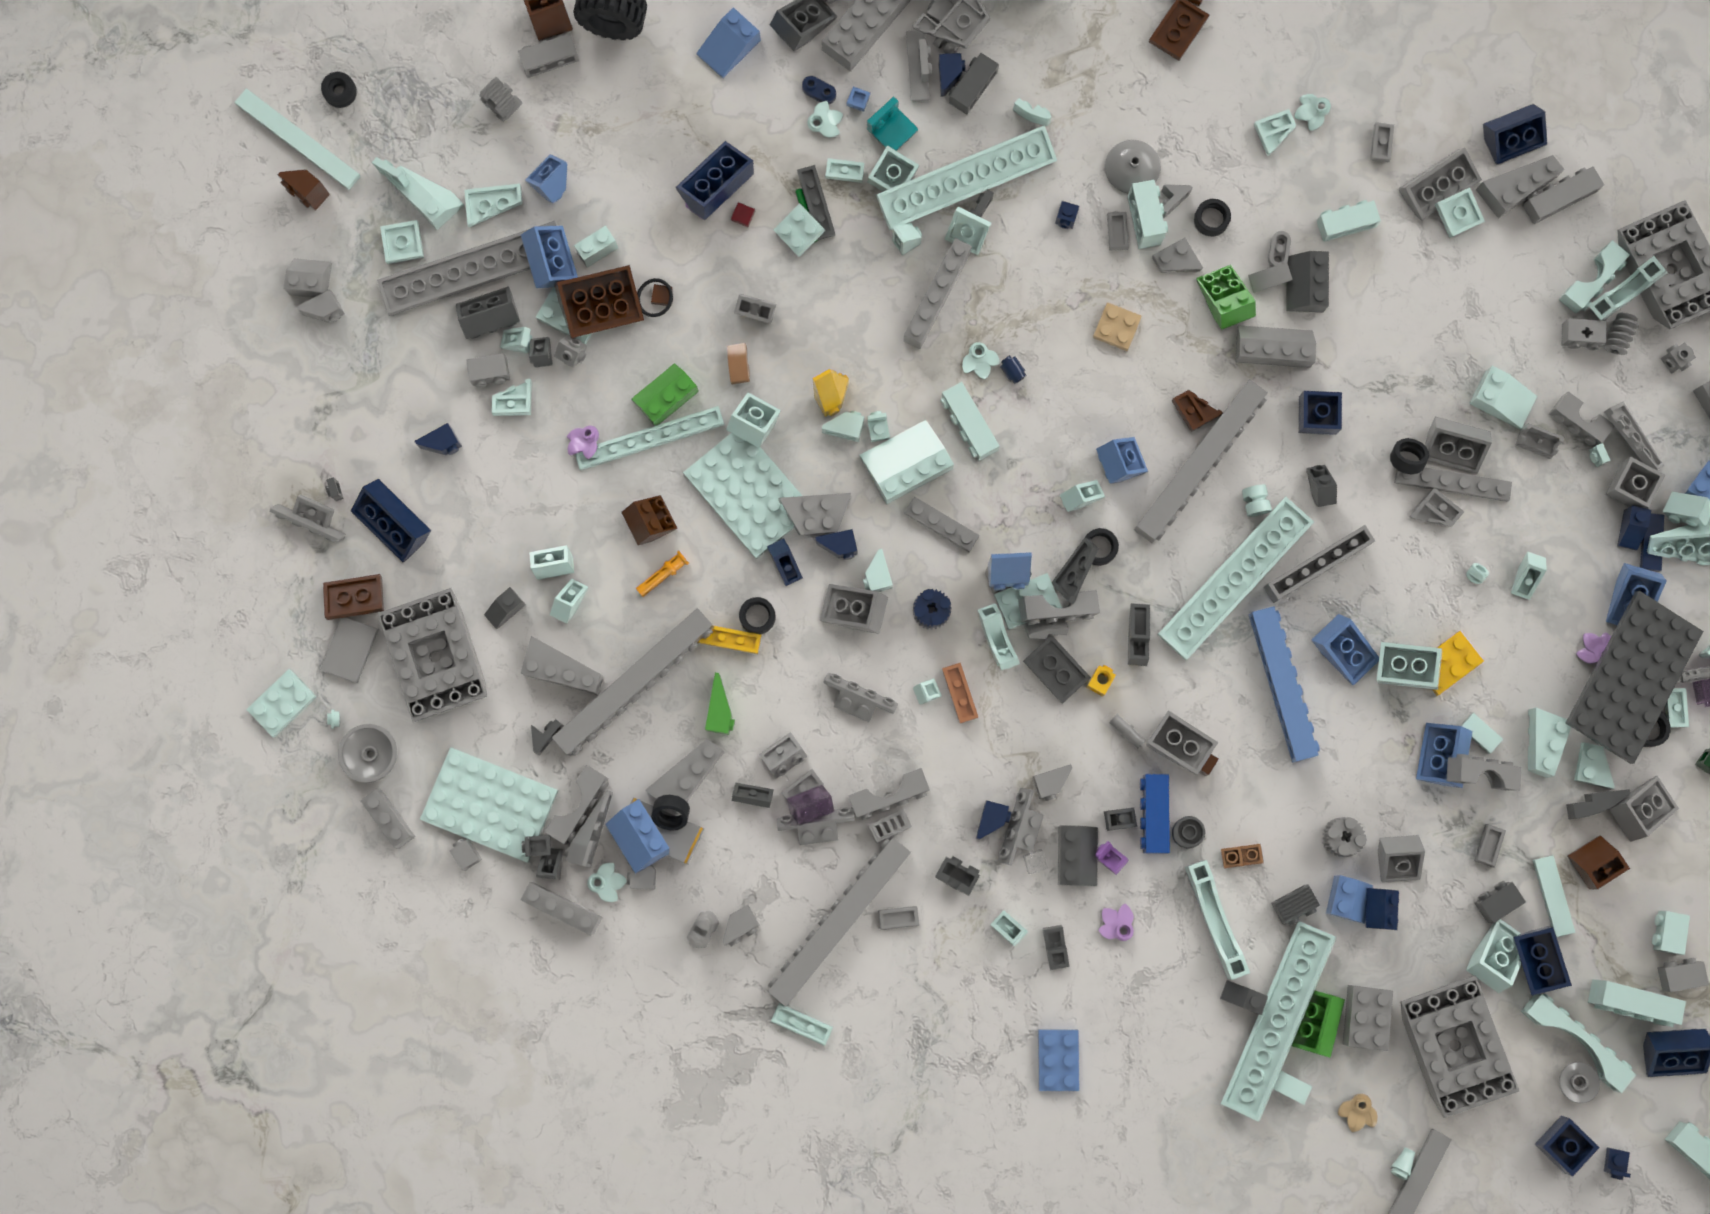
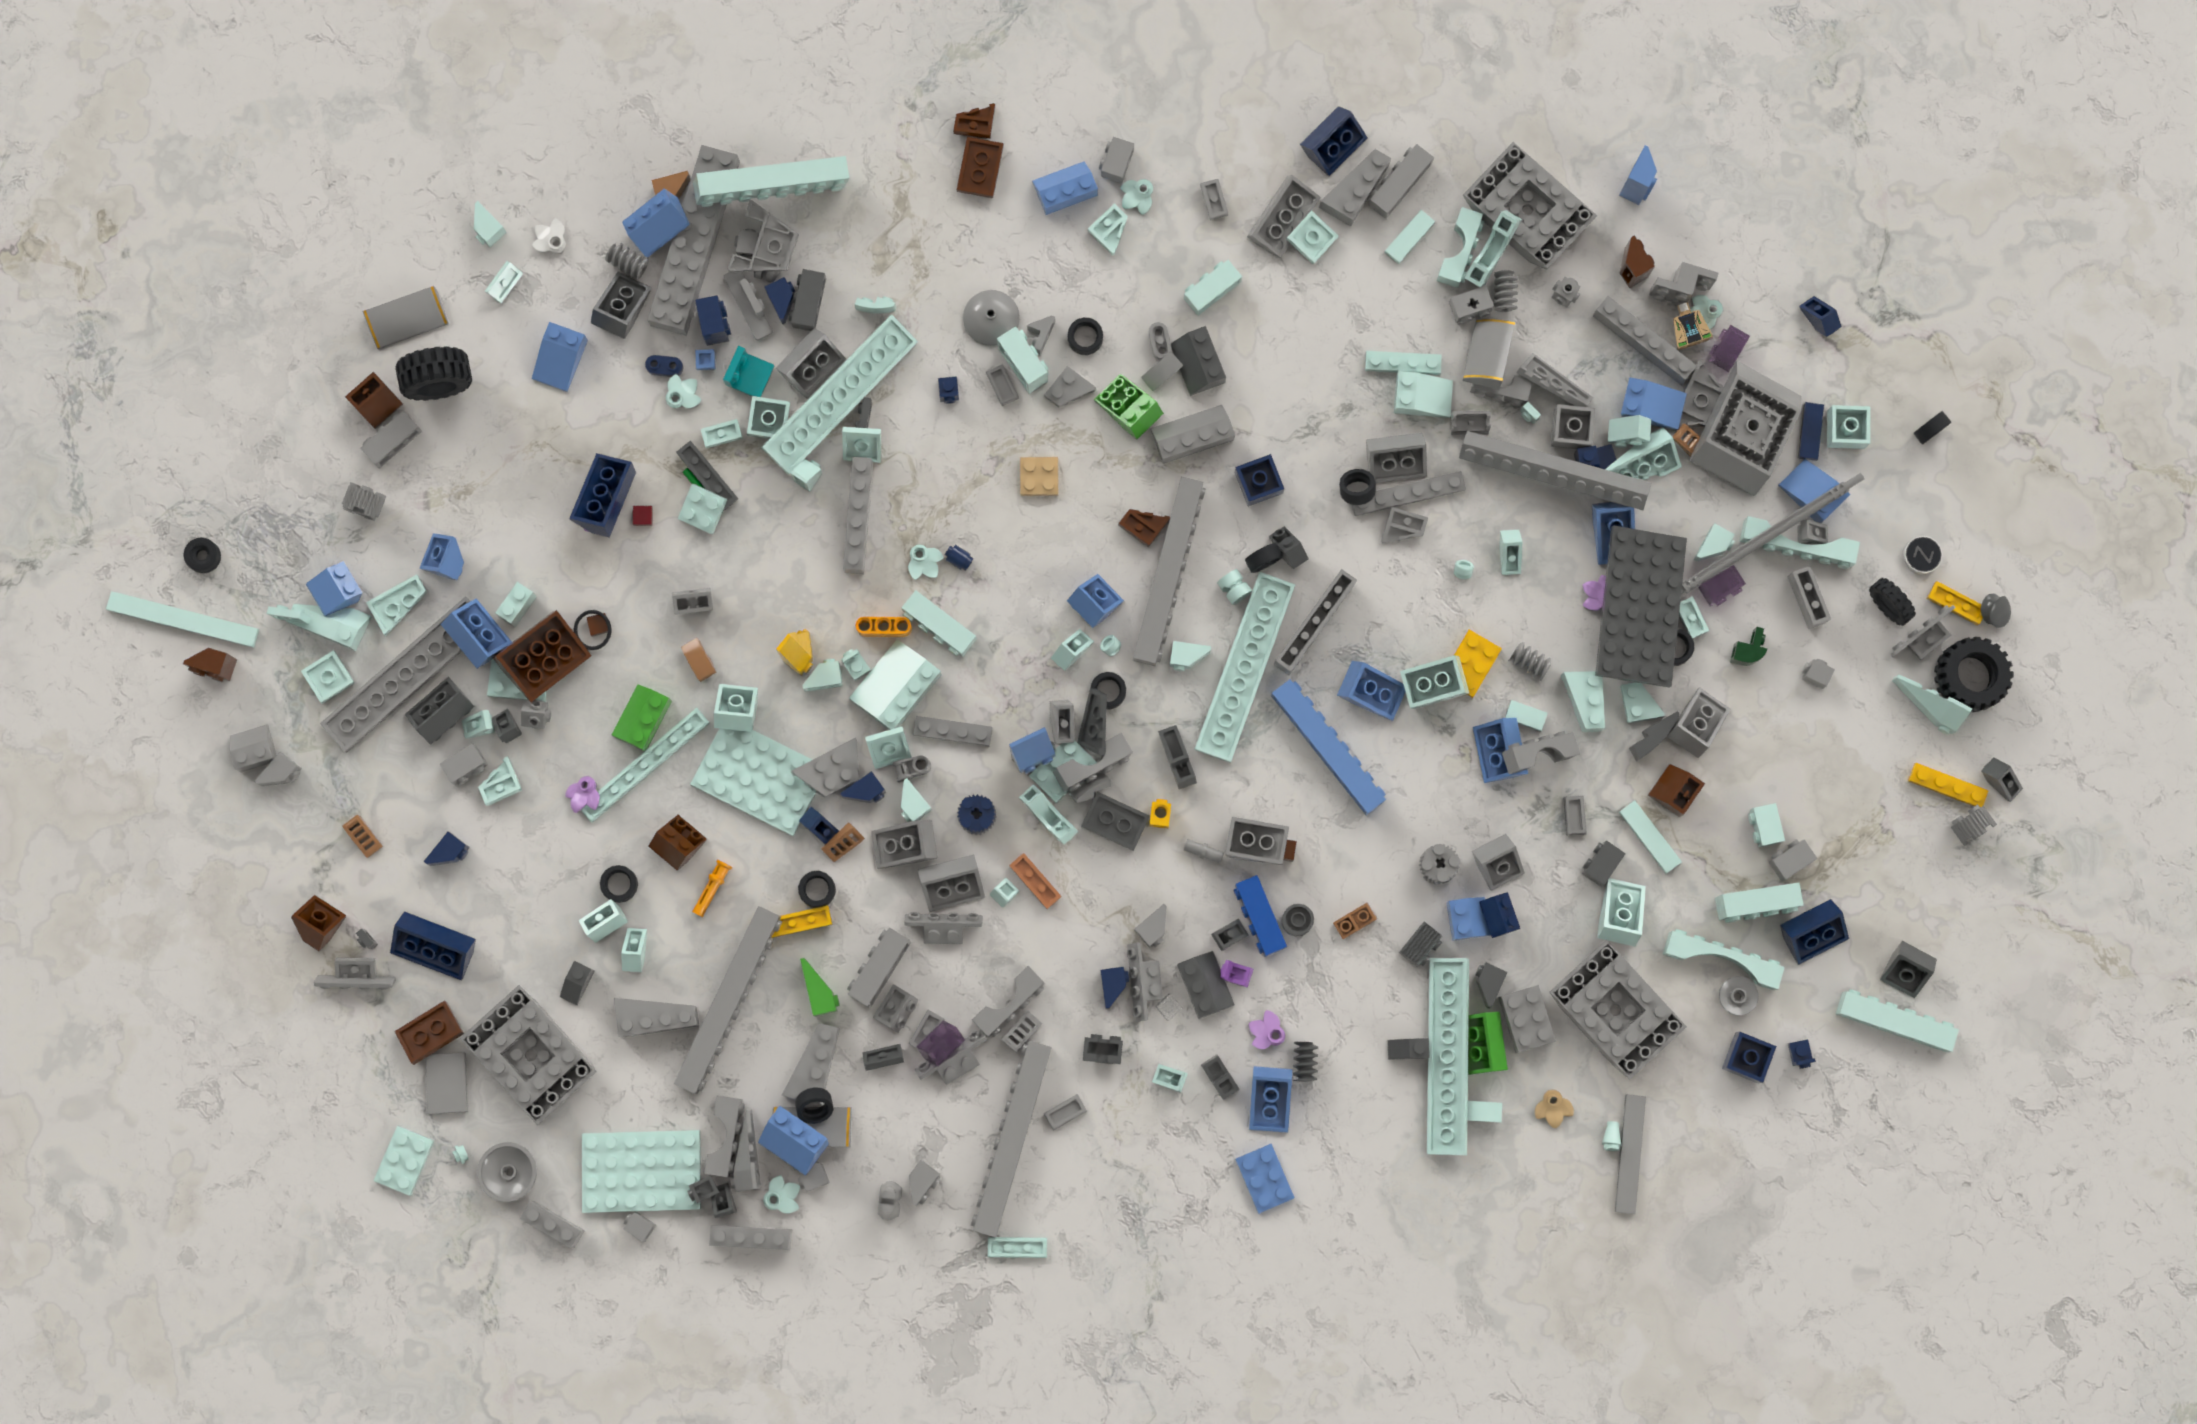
camera: 25 degrees left, 0 degrees up
dark grey slope [531,719,564,756] -> none
light aqua arch [1185,860,1250,980] -> none
dark blue slope [1513,926,1572,995] -> none
none -> reddish brown slope [291,895,346,951]
none -> medium blue slope [306,561,362,616]
none -> medium nougat slope [342,815,383,858]
none -> black tyre [600,865,638,903]
none -> dark blue brick [695,295,731,346]
none -> light grey slope [776,328,846,399]
none -> medium nougat slope [821,822,865,862]
none -> light grey brick [847,927,911,1008]
none -> light orange beam [855,617,912,637]
none -> light aqua plate [865,726,912,769]
none -> light grey piece [892,755,931,782]
none -> light grey slope [918,854,985,912]
none -> medium blue slope [1032,161,1098,215]
none -> light grey slope [1049,700,1074,743]
none -> light grey brick [1099,137,1134,183]
none -> light aqua tile [1100,635,1121,656]
none -> light aqua slope [1170,641,1211,671]
none -> black tyre [1245,543,1283,573]
none -> medium blue slope [1249,1066,1293,1133]
none -> dark grey piece [1293,1041,1318,1082]
none -> light aqua plate [1365,351,1442,375]
none -> light aqua tile [1384,210,1435,264]
none -> light grey brick [1459,431,1652,510]
none -> light grey slope [1462,319,1515,390]
none -> dark grey slope [1475,962,1508,1008]
none -> light grey piece [1508,642,1551,681]

